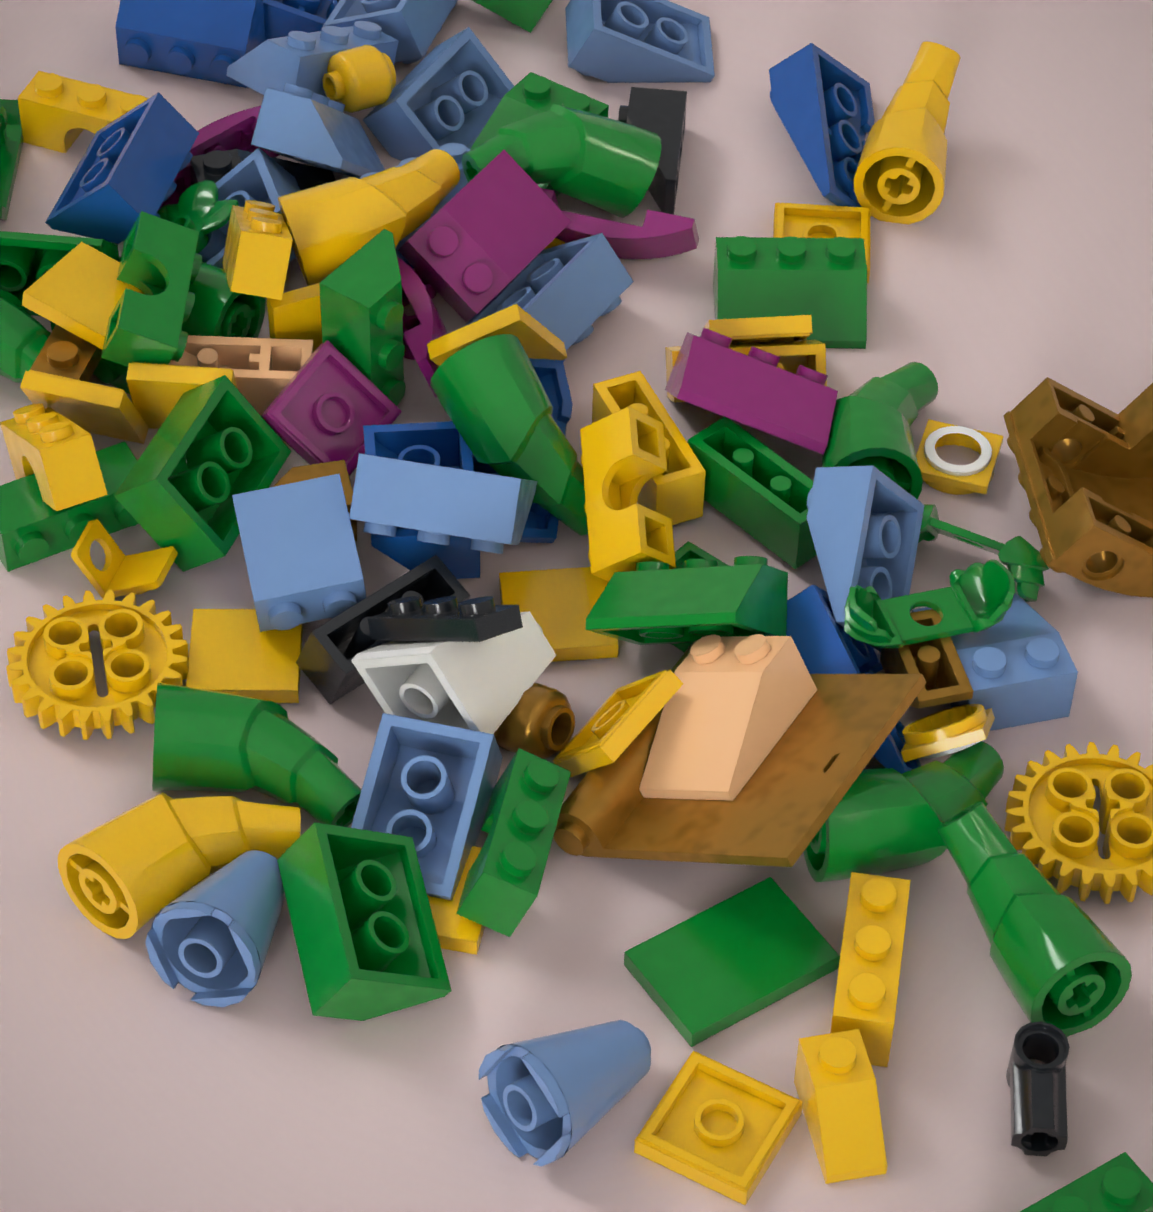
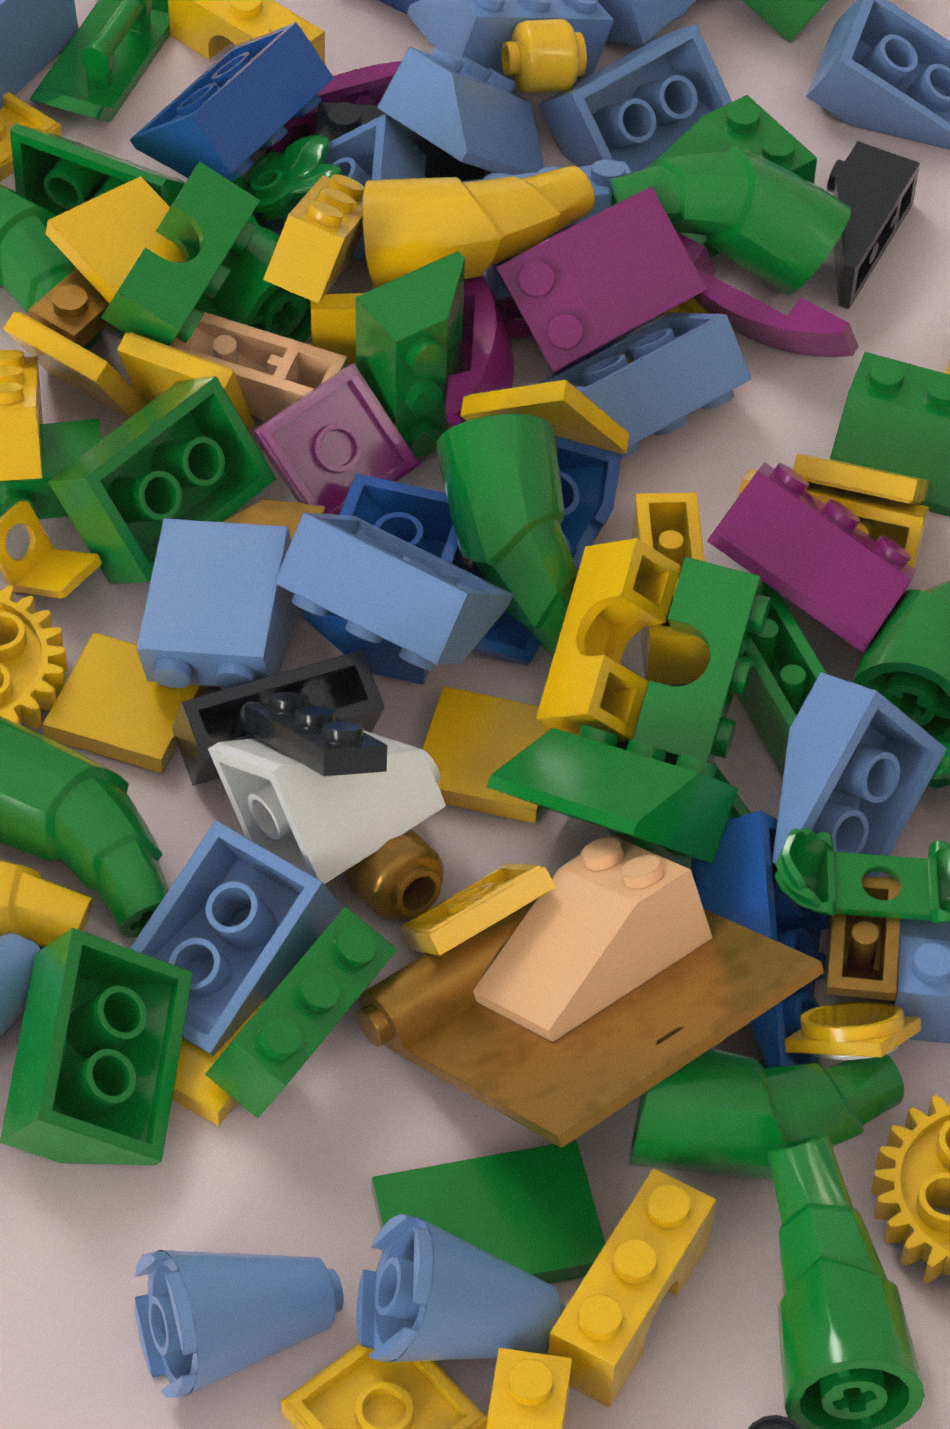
camera: 20 degrees right, 5 degrees up
none -> medium blue cone [356,1214,565,1362]
none -> green arch [633,557,771,765]

